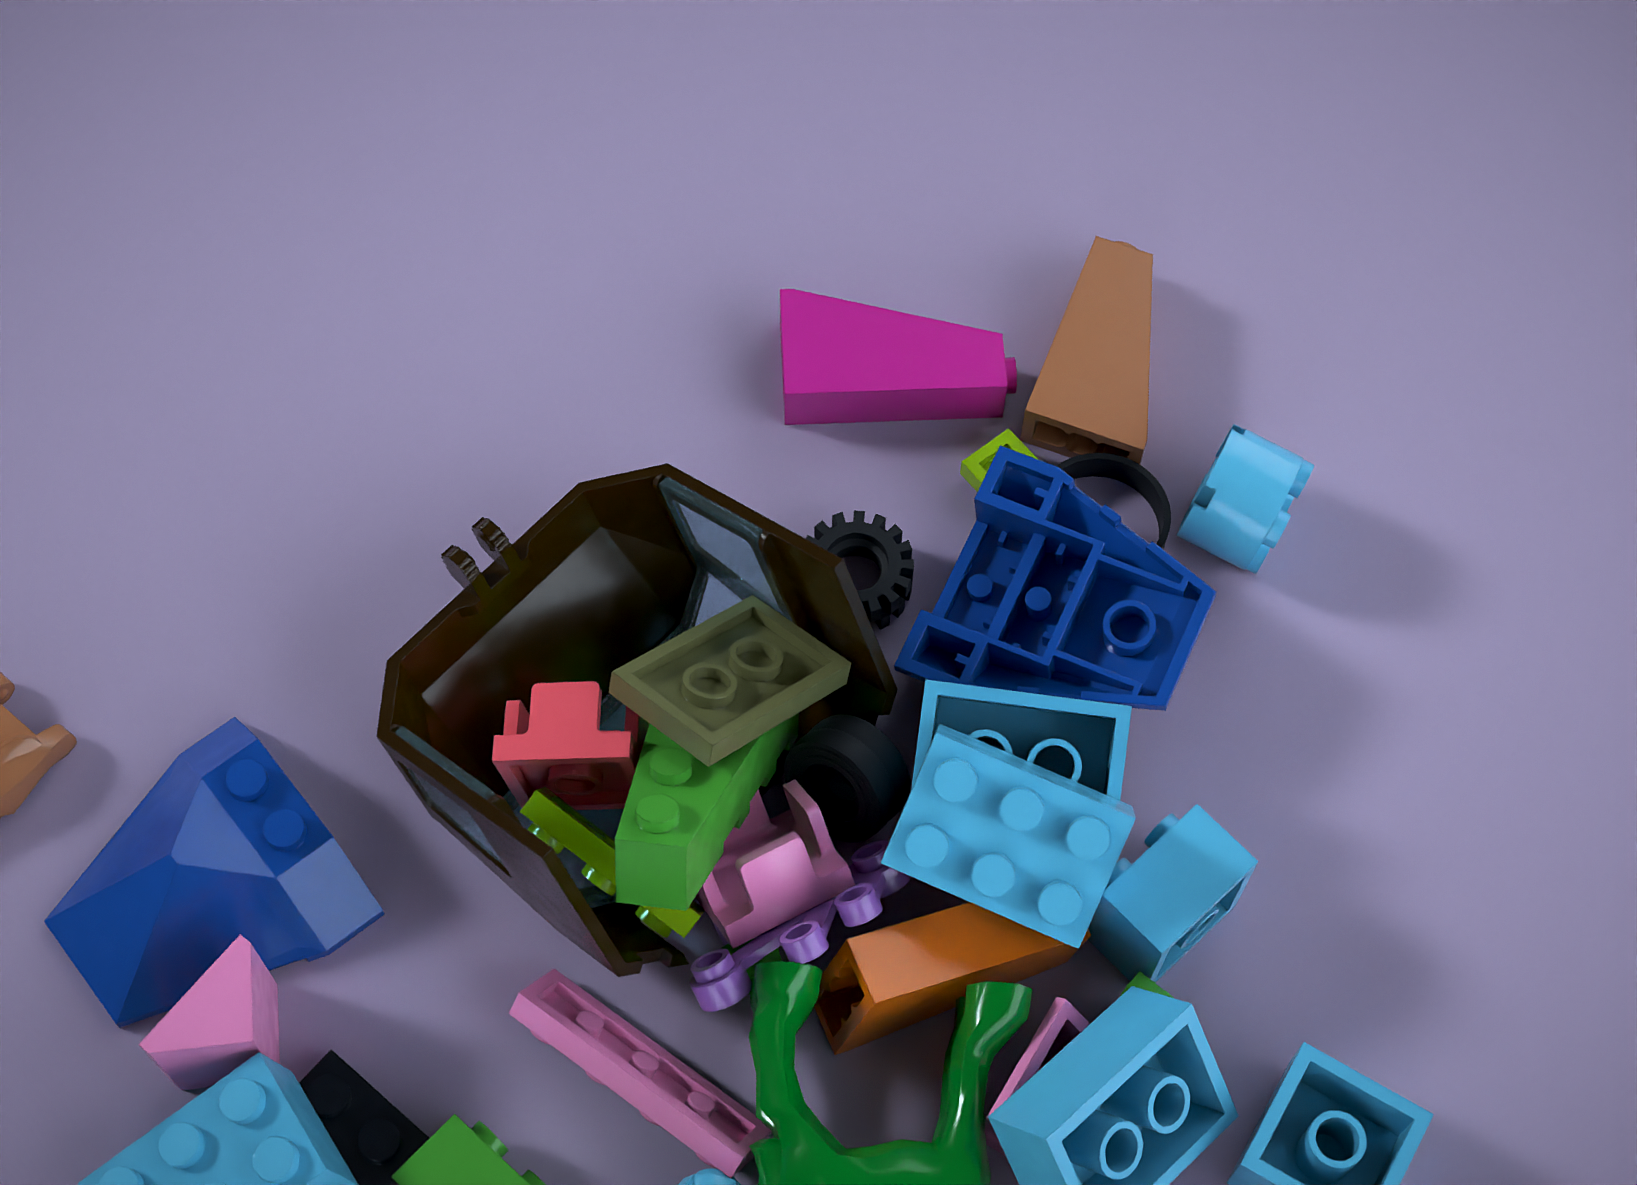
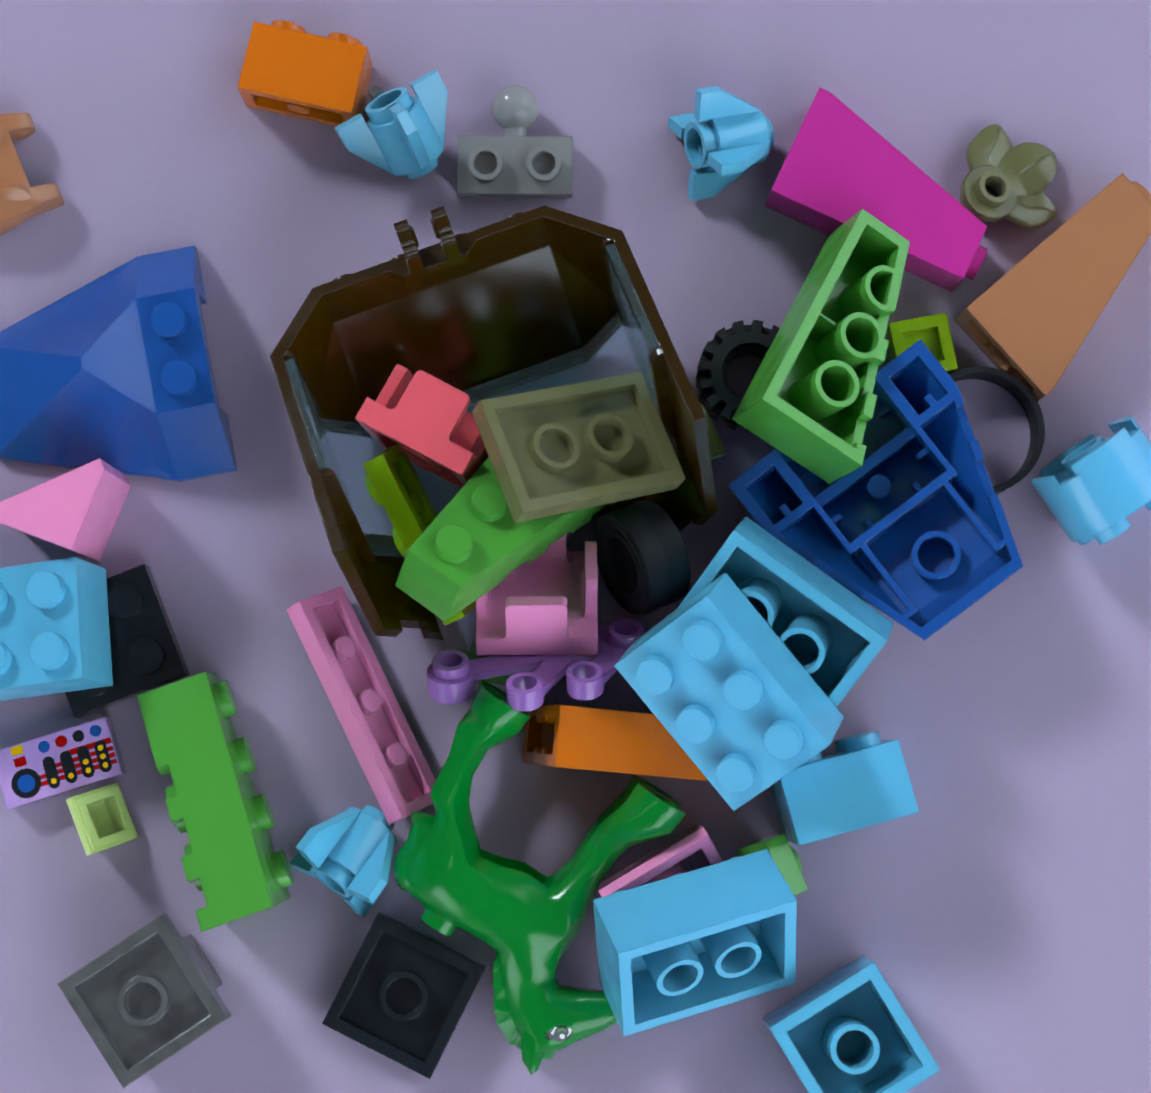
camera: 25 degrees right, 20 degrees up
none -> orange brick [237,20,373,127]
none -> medium azure brick [335,69,448,179]
none -> light grey plate [457,85,573,197]
none -> medium azure brick [668,86,774,201]
none -> bright green wedge [732,209,910,484]
none -> olive plate [960,124,1058,229]

